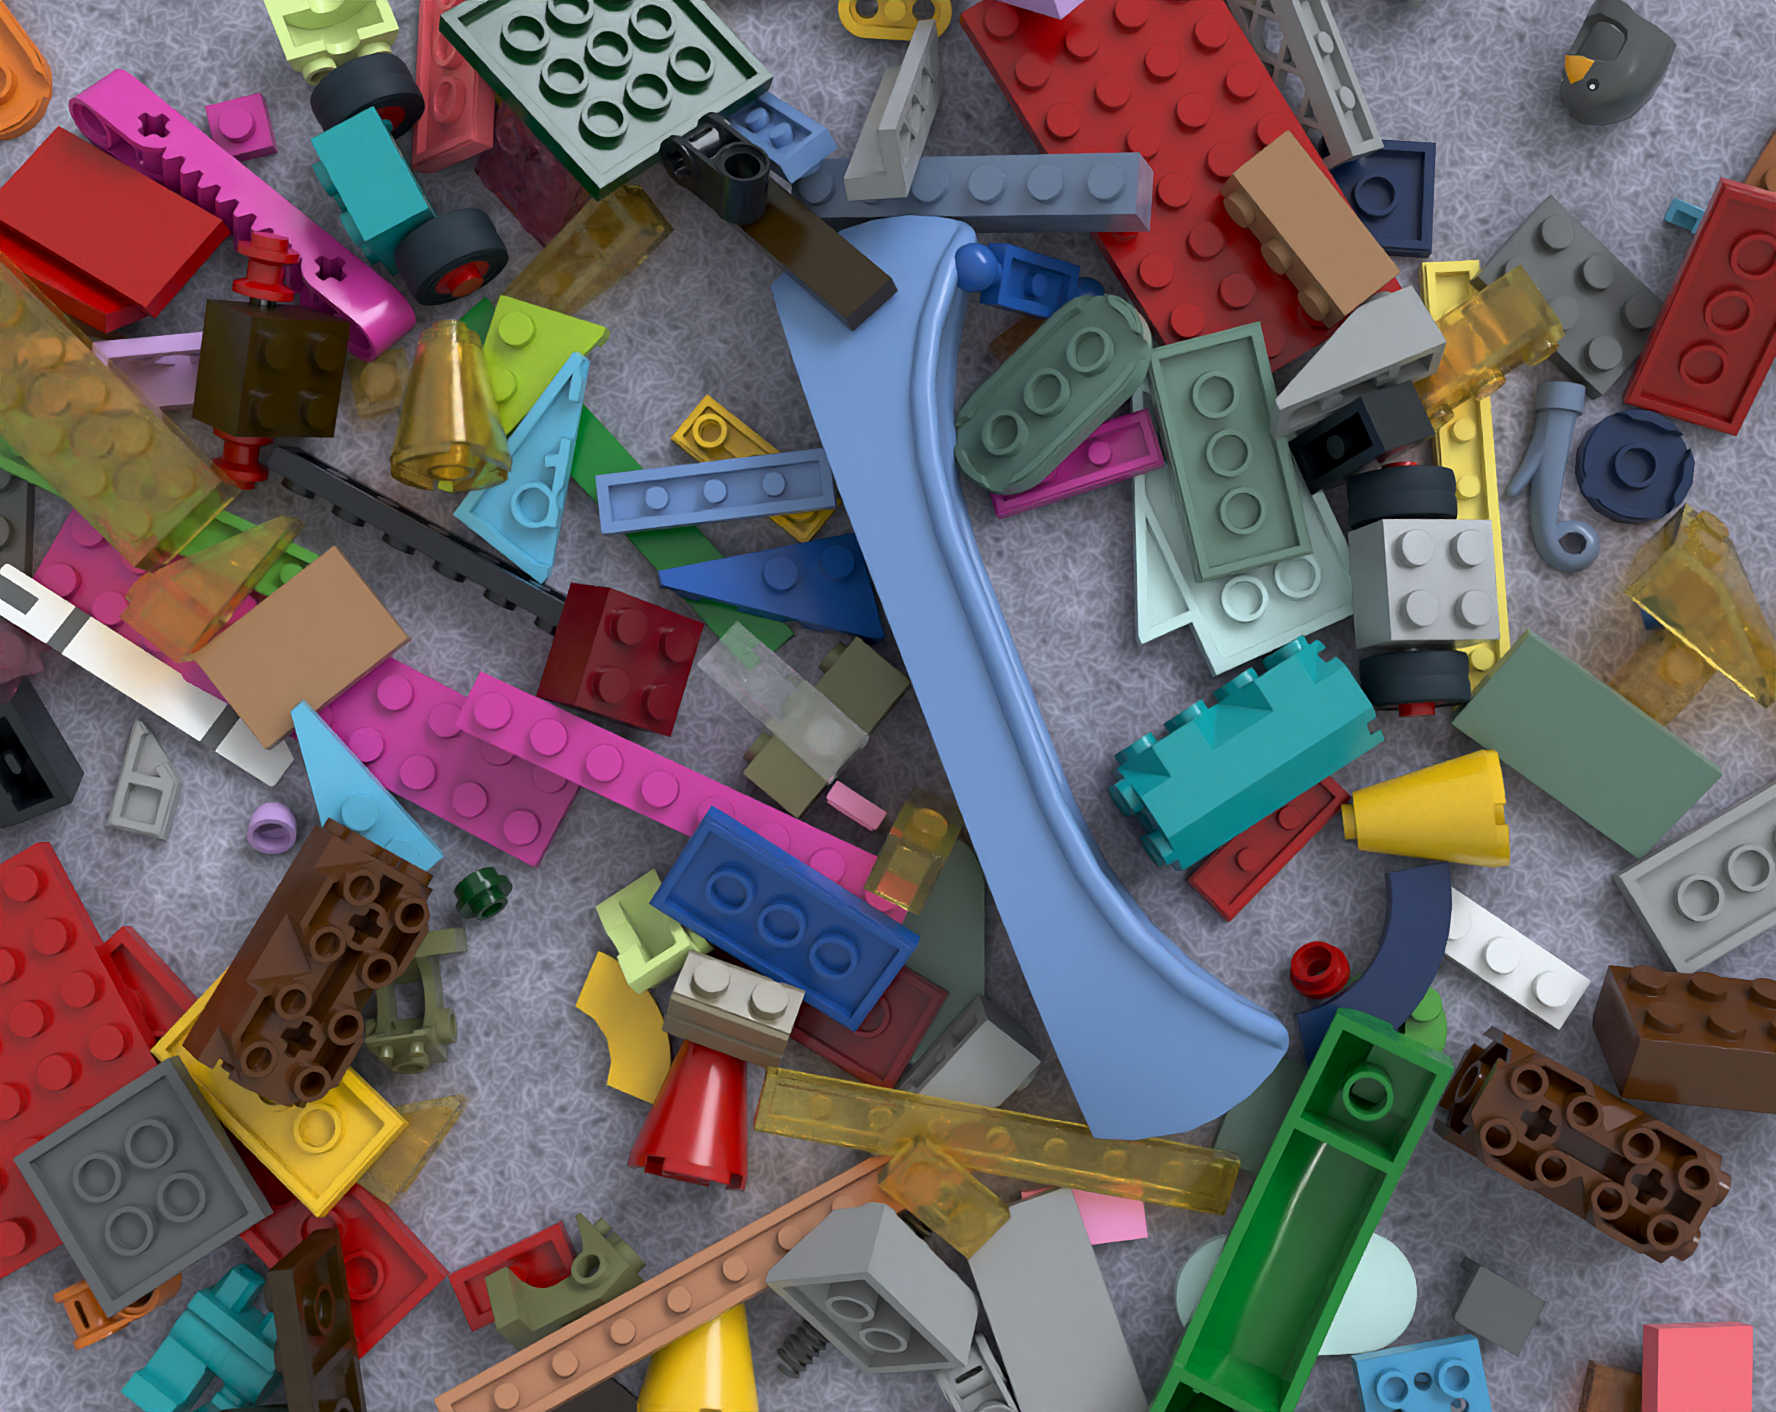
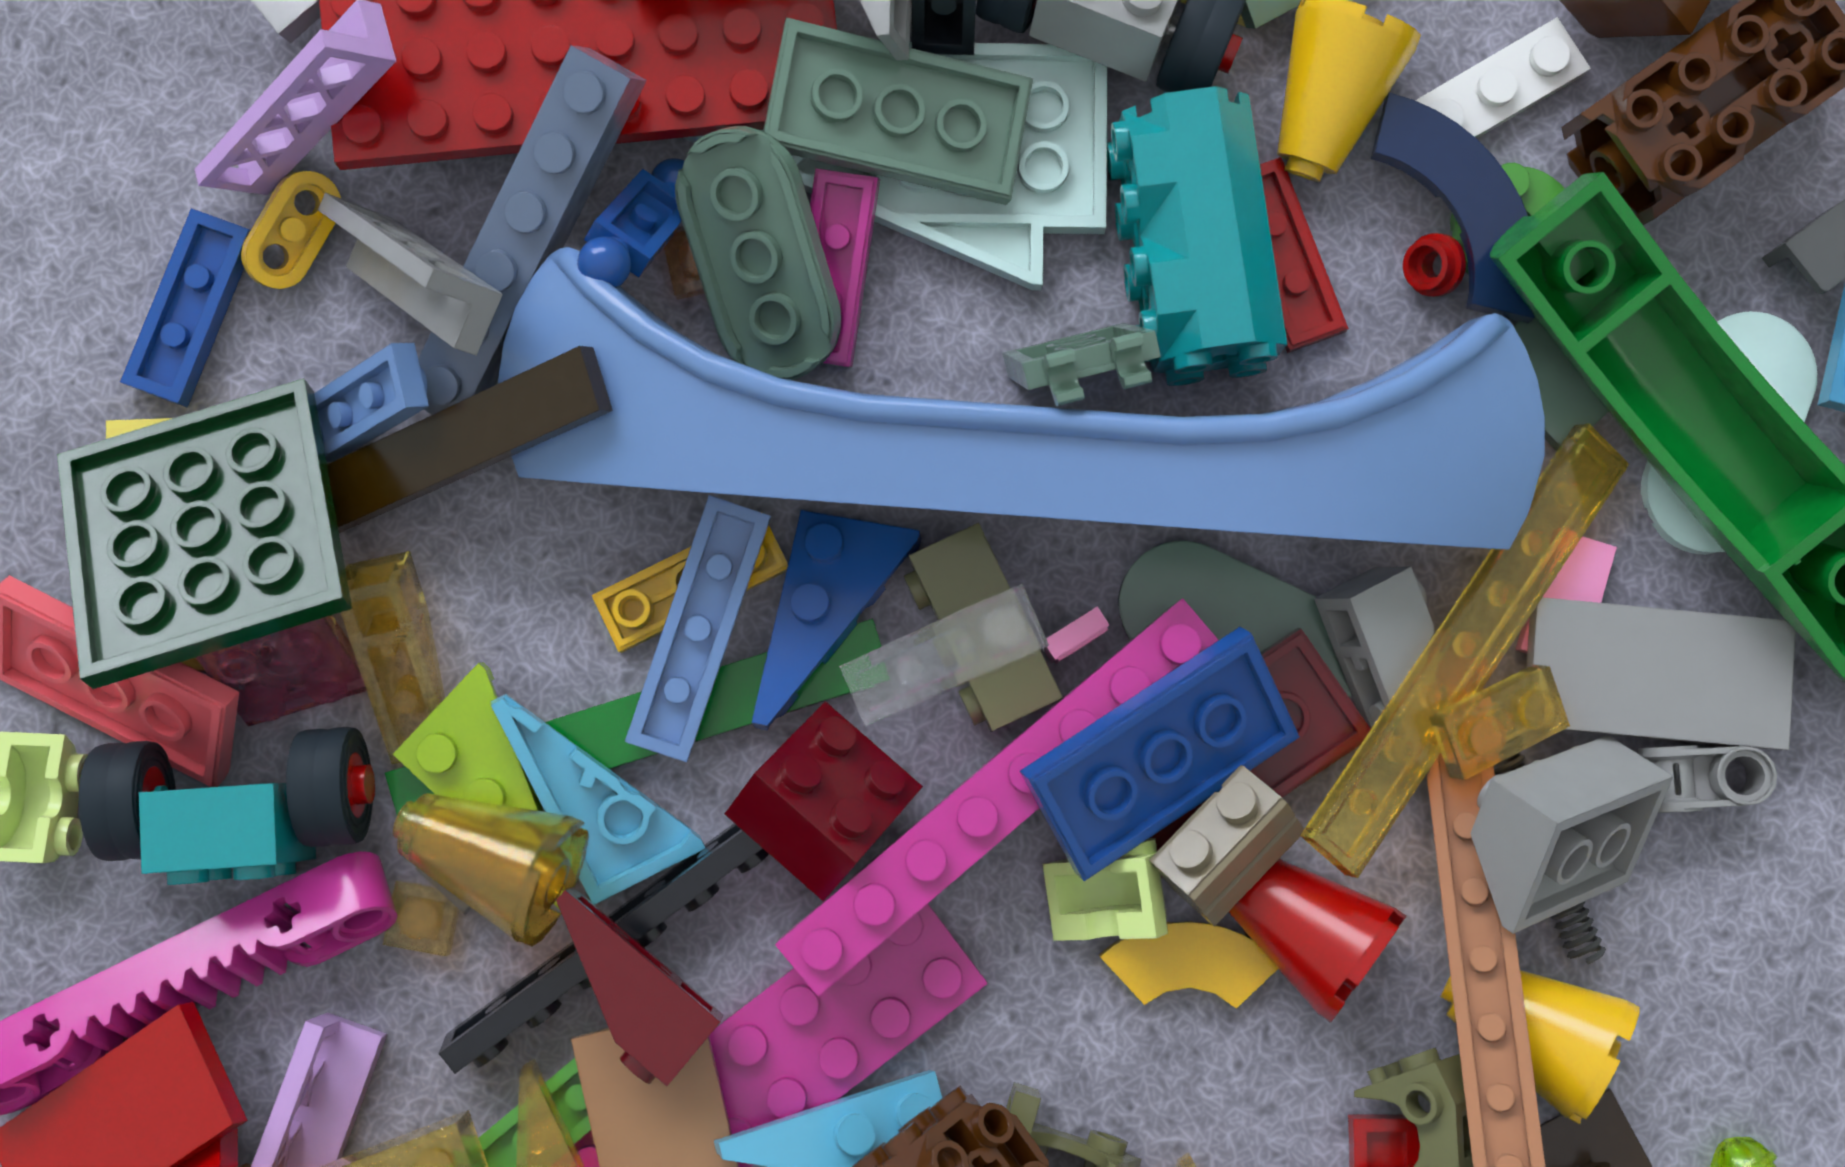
camera: 60 degrees left, 0 degrees up
dark brown brick [192,231,351,490] -> none
dark pink plate [205,93,278,162] -> none
dark green plate [454,867,513,921] -> none
black piece [660,112,770,225] -> none
clear yellow slope [863,786,964,916] -> none
none -> dark red slope [556,887,724,1086]
none -> sand green tile [1002,323,1161,406]

